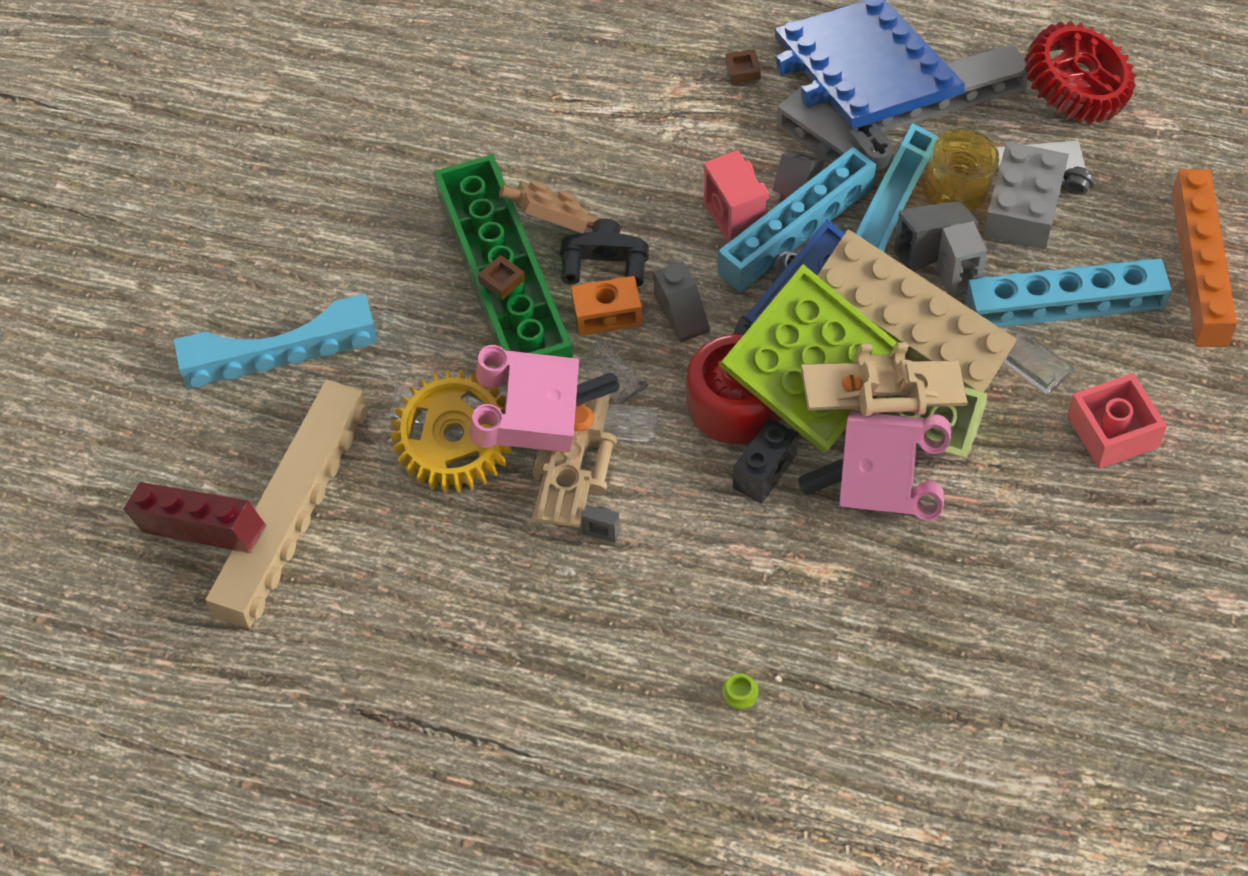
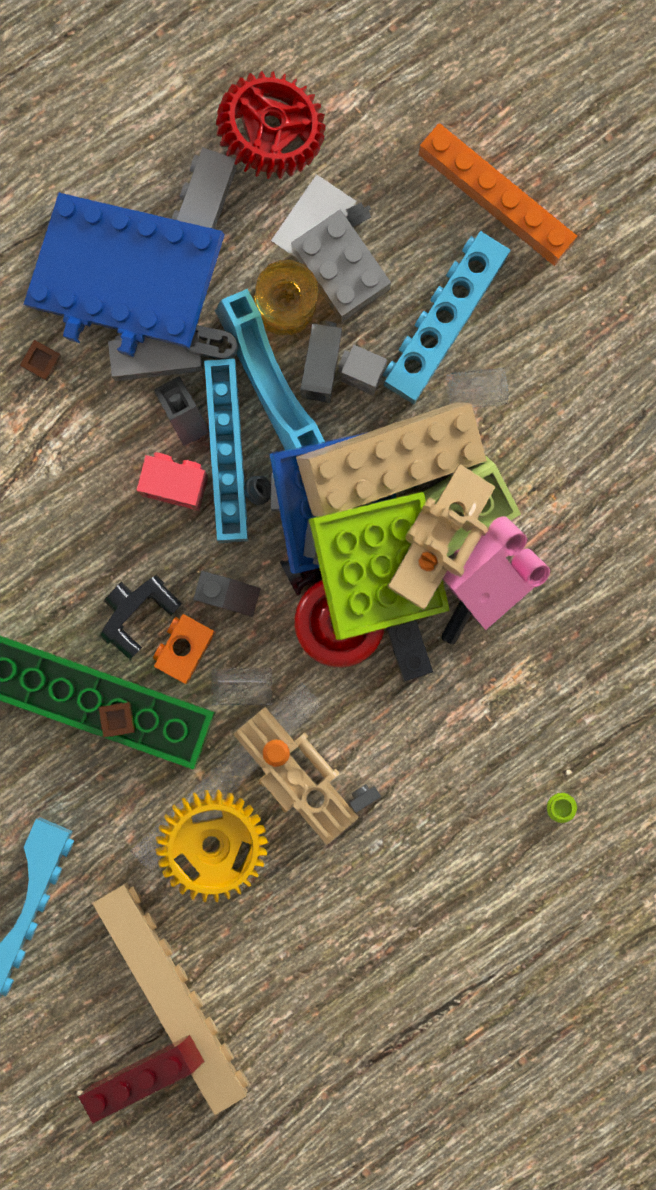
camera: 55 degrees left, 30 degrees up
bright pink piece [470,345,619,453] -> none
medium nougat plate [499,180,602,233] -> none
coral brick [1067,373,1167,469] -> none

